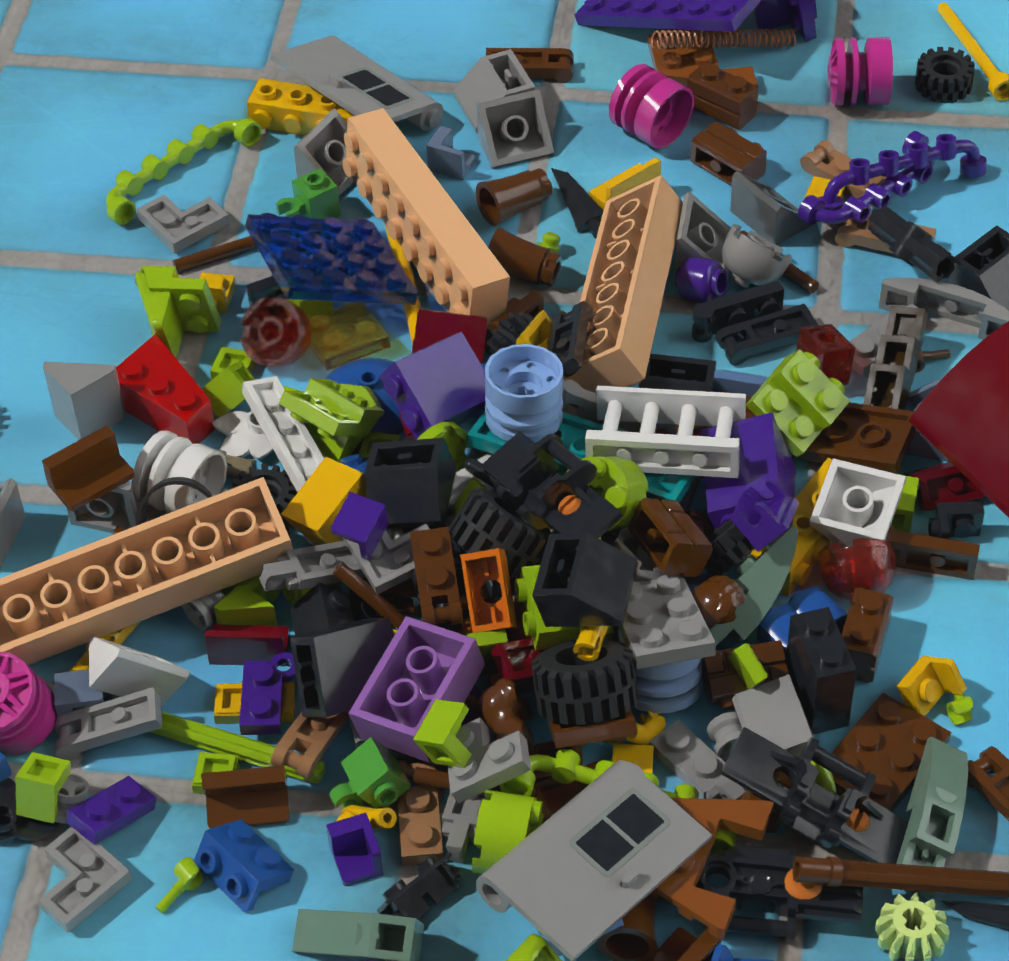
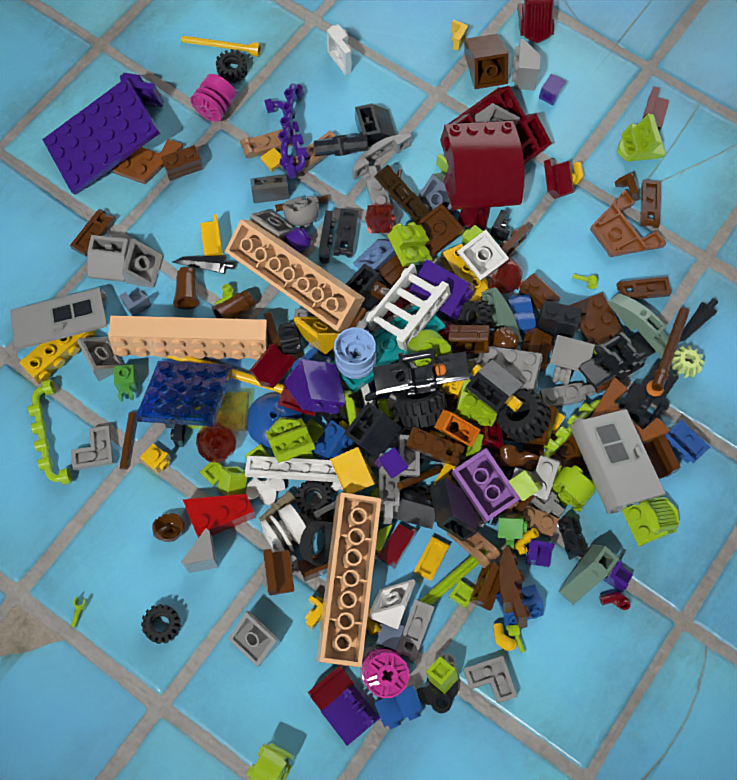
camera: 65 degrees left, 20 degrees up
dark purple plate [66,776,157,845] -> none
lime piece [134,266,222,358] -> none
dark purple hinge [239,652,296,735] -> none
black plate [547,301,594,377] -> none
dark pink wheel [609,63,694,149] -> none
nougat piece [651,28,797,49] -> none
reddish brown brick [690,121,767,186] -> none
lime tile [728,643,768,689] -> none
dark purple hinge [730,479,799,551] -> none
yellow bracket [896,656,967,716] -> none
none -> reddish brown hair [152,513,185,542]
none -> yellow arm [493,623,517,651]
none -> reddish brown slope [499,546,530,629]

